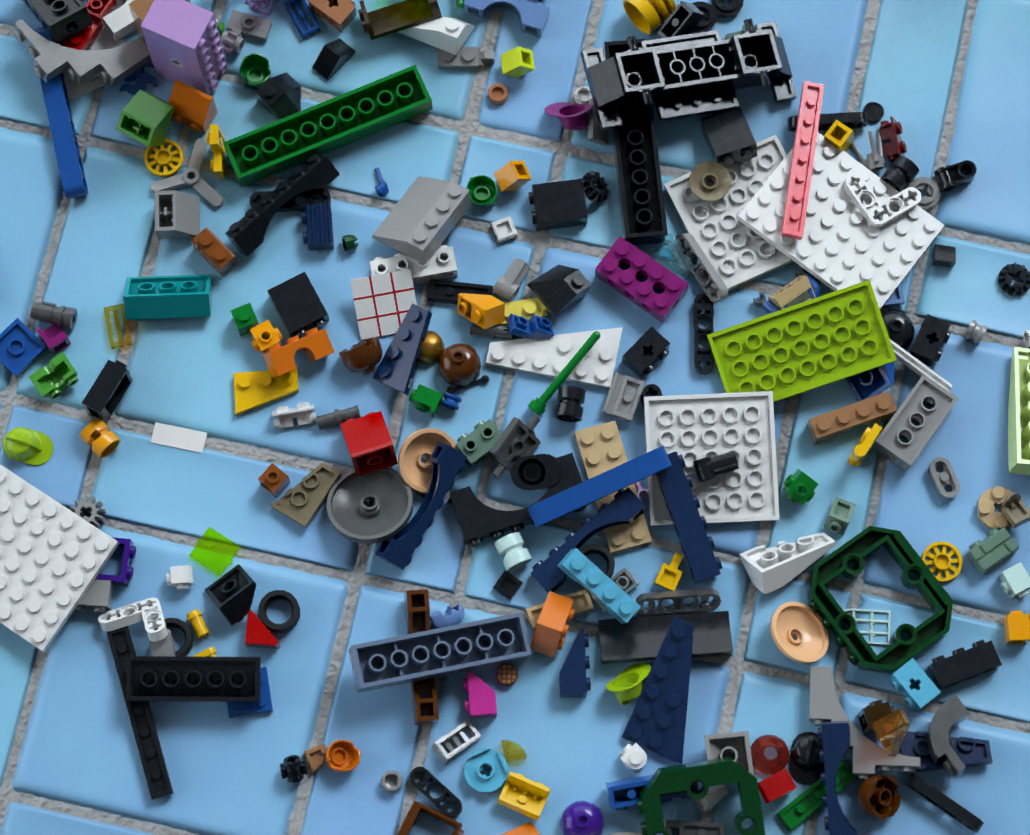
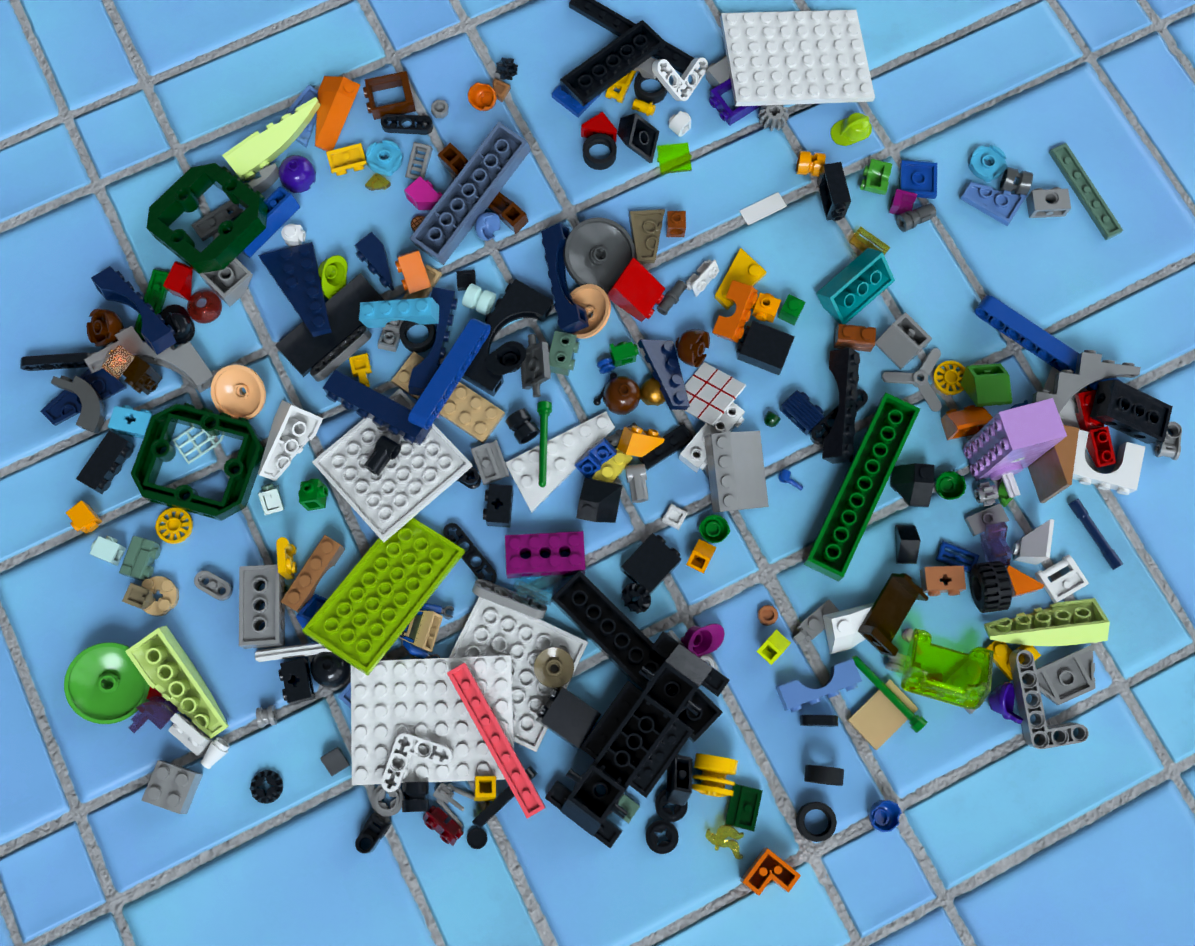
camera: 140 degrees right, 0 degrees up
yellow plate [206,124,226,179] -> none

